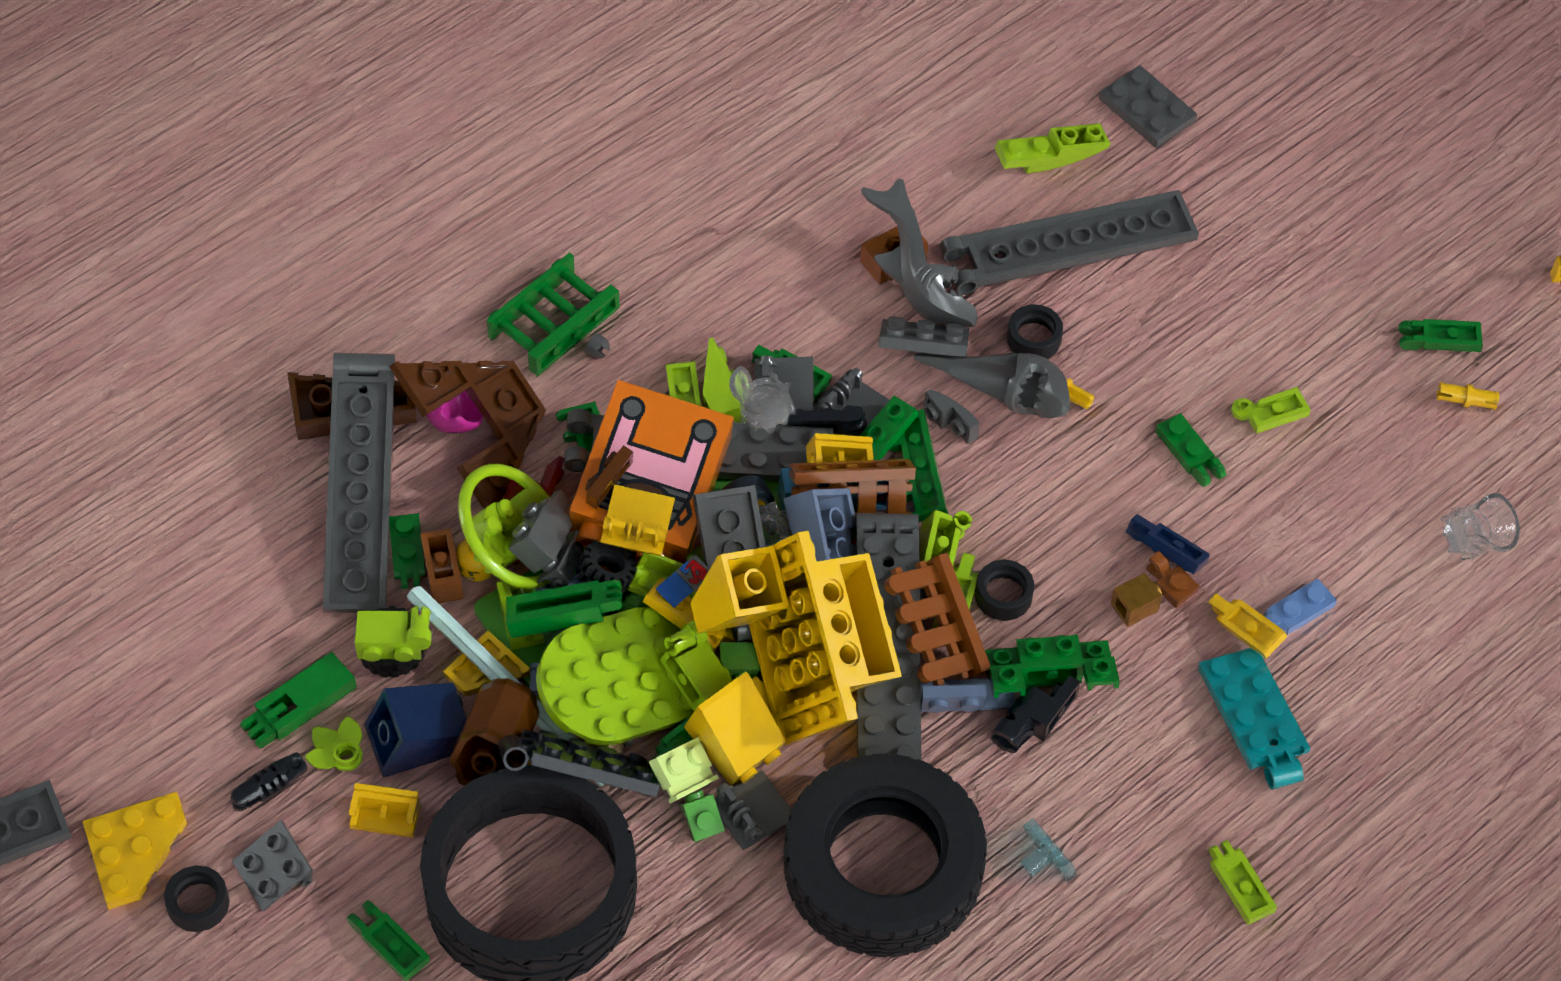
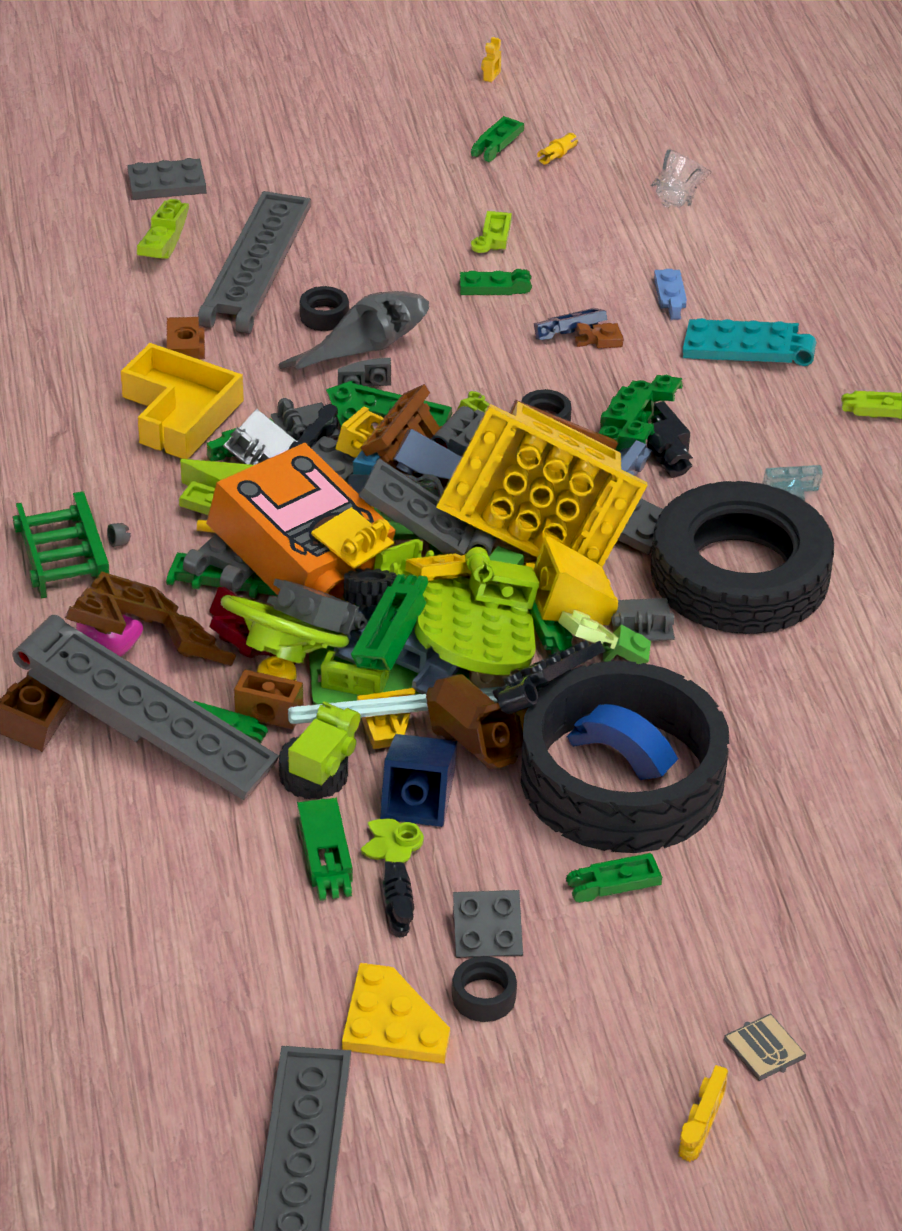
camera: 60 degrees left, 15 degrees down
yellow hinge [349,783,421,838] -> none
reddish brown plate [585,445,633,510] -> none
sticker [656,555,710,607] -> none
yellow slope [690,546,790,634] -> none
clear hat [729,366,795,434] -> none
dark grey piece [861,179,978,328] -> none
dark grey plate [878,316,970,357] -> none
pearl gold brick [1111,573,1162,627] -> none
yellow hinge [1208,593,1287,659] -> none
none -> yellow piece [121,343,244,459]
none -> blue arch [566,704,678,780]

